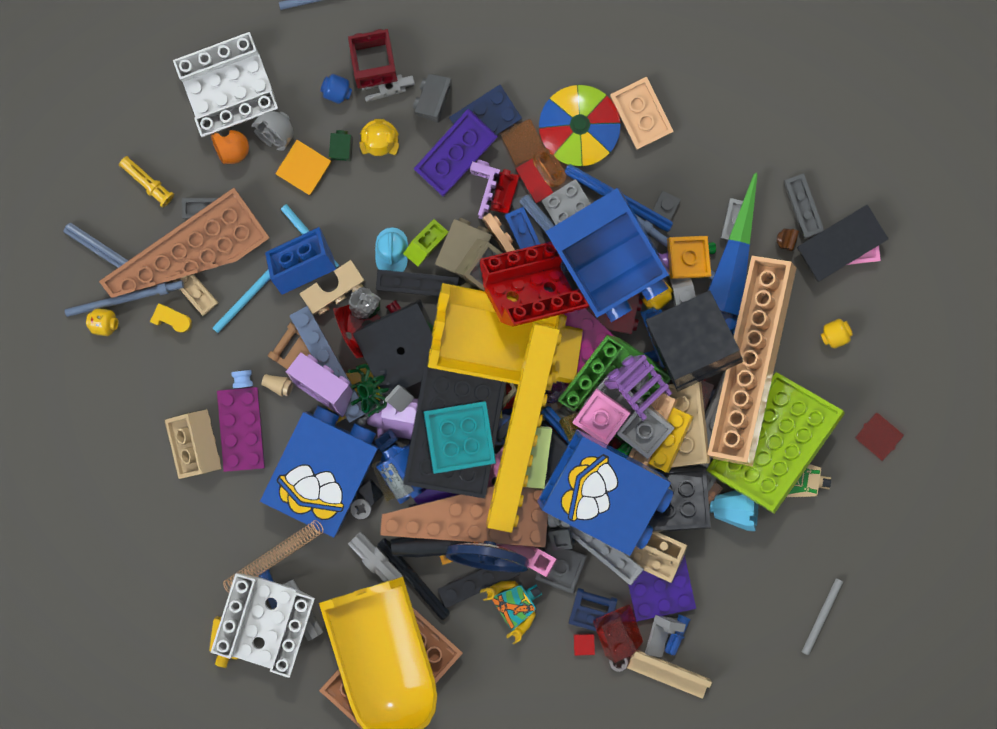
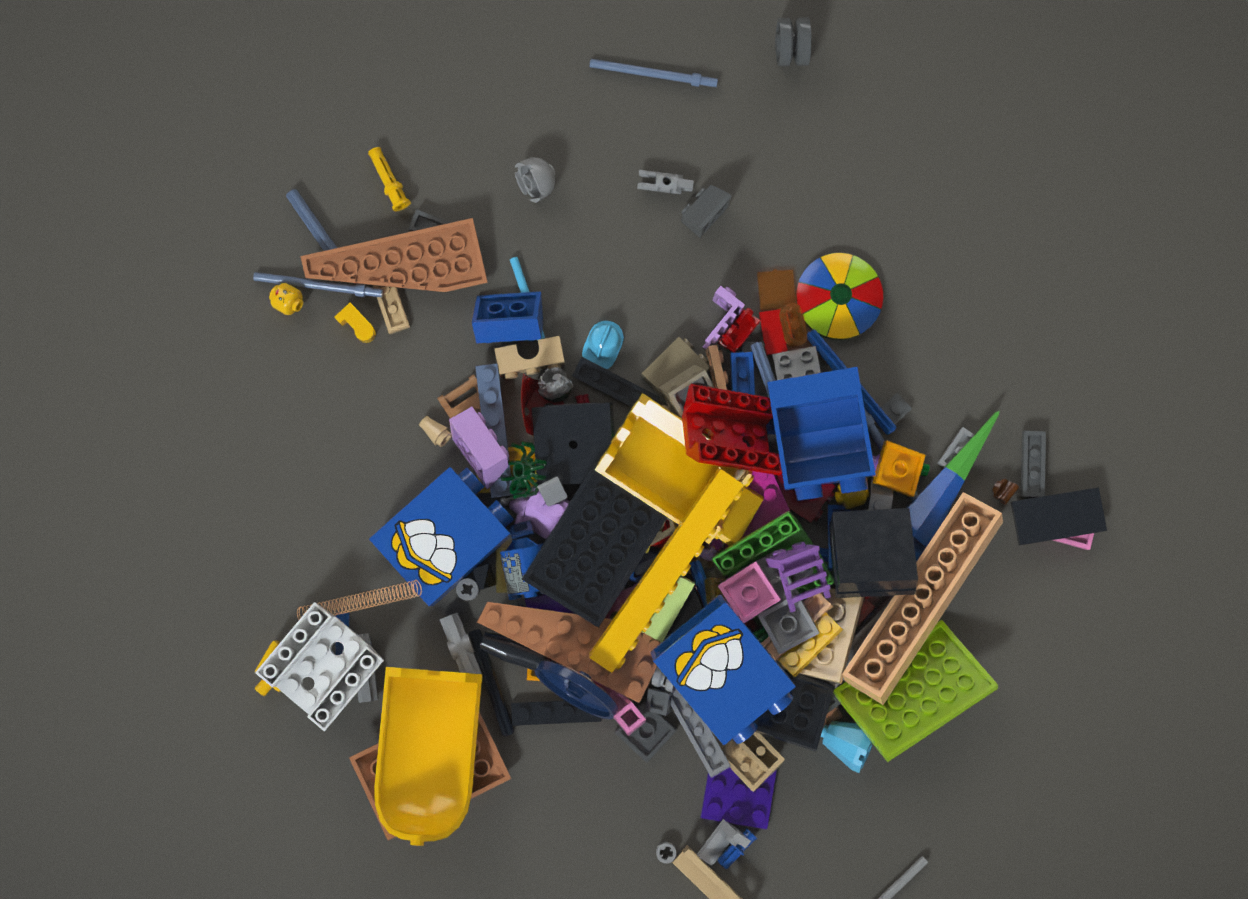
camera: 15 degrees right, 5 degrees down
tan slope [165,409,221,479] -> none
white slope [173,32,278,137] -> none
orange helmet [211,130,249,164] -> none
medium azure bar [213,269,270,333] -> none
magenta plate [217,387,265,472] -> none
light blue wheel [231,370,253,389] -> none
light orange tile [275,140,332,196] -> none
blue head [320,74,352,104] -> none
dark green brick [329,130,353,161] -> none
dark red window [348,29,398,89] -> none
yellow helmet [359,119,399,156] -> none
lime arch [403,219,449,267] -> none
dark purple tile [414,109,498,196] -> none
teal plate [423,401,496,474] -> none
dark blue plate [449,84,522,135] -> none
torso [480,581,542,644] -> none
dark blue plate [568,588,617,635] -> none
red tile [574,634,595,656] -> none
clear red slope [593,604,643,663] -> none
light nougat plate [610,77,674,150] -> none
torso [787,464,831,497] -> none
yellow head [821,319,853,349] -> none
clear red piece [855,412,904,461] -> none

